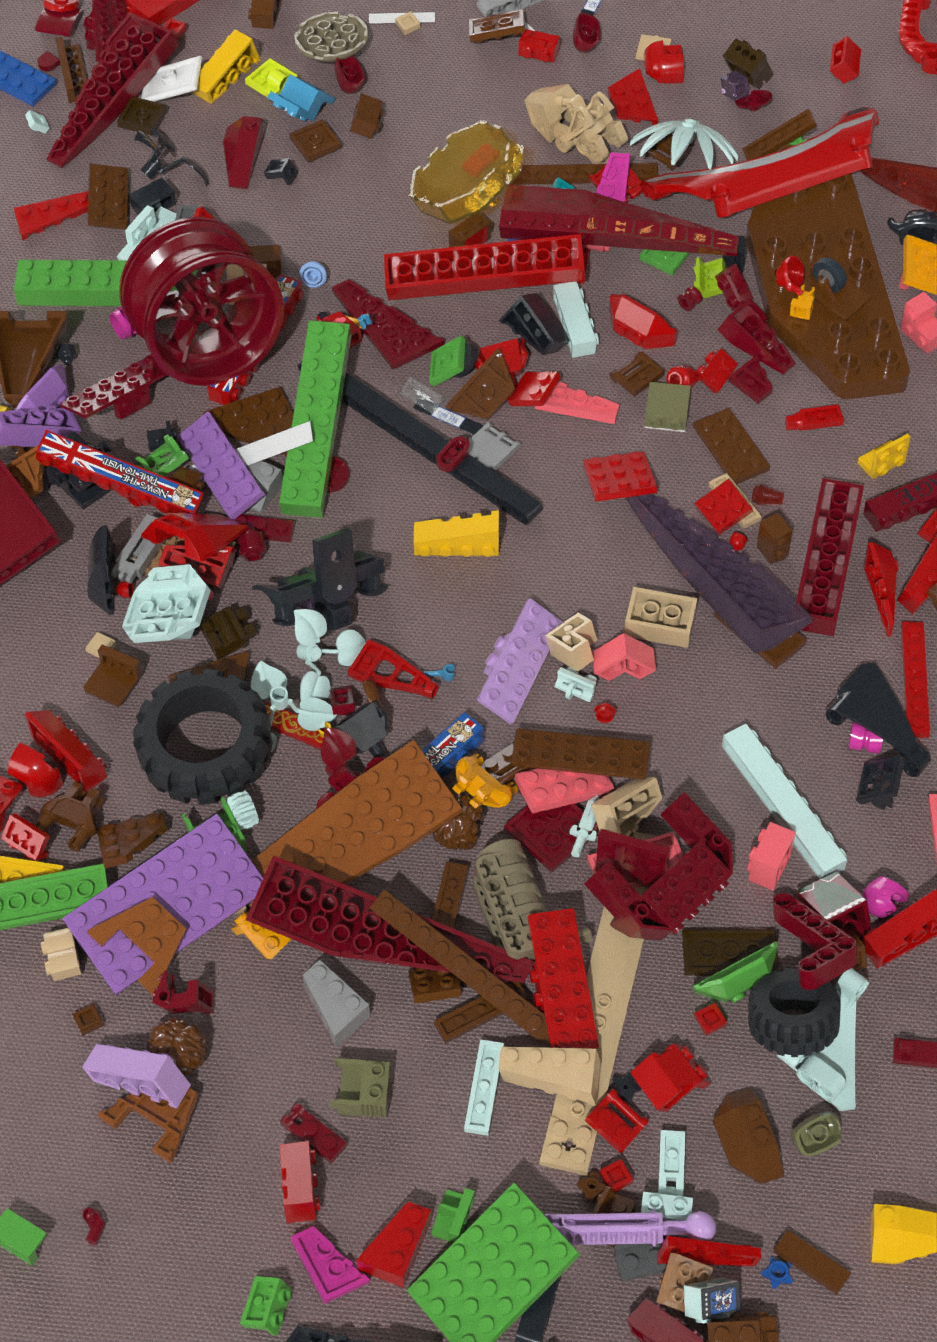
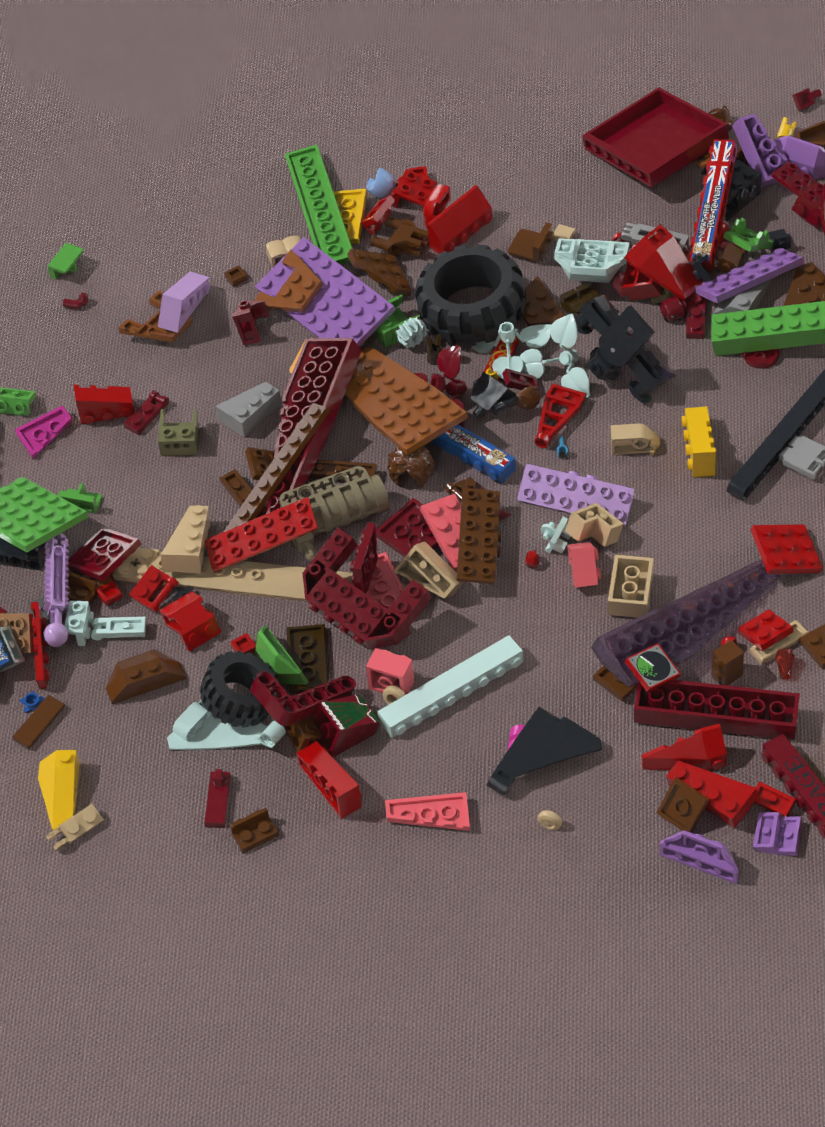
camera: 90 degrees right, 5 degrees down
black wedge [87,525,116,615] -> none
reddish brown hair [147,1018,208,1076] -> none
white sticker [189,421,313,482] -> none
red wedge [356,1201,432,1288] -> none
dark red plate [436,436,470,472] -> none
light orange connector [452,754,518,808] -> none
light aqua plate [464,1040,504,1136] -> none
light aqua sword [569,795,599,857] -> none
olive piece [791,1111,842,1156] -> none
black piece [856,755,905,810] -> none
dark pink helmet [862,876,909,918] -> none
red plate [901,622,930,738] -> none
none -> dark red plate [68,527,141,581]
none -> tan piece [383,686,405,705]
none -> dark brown hinge [426,334,443,365]
none -> tan piece [610,423,660,456]
none -> tile [625,643,681,693]
none -> black bracket [689,252,711,282]

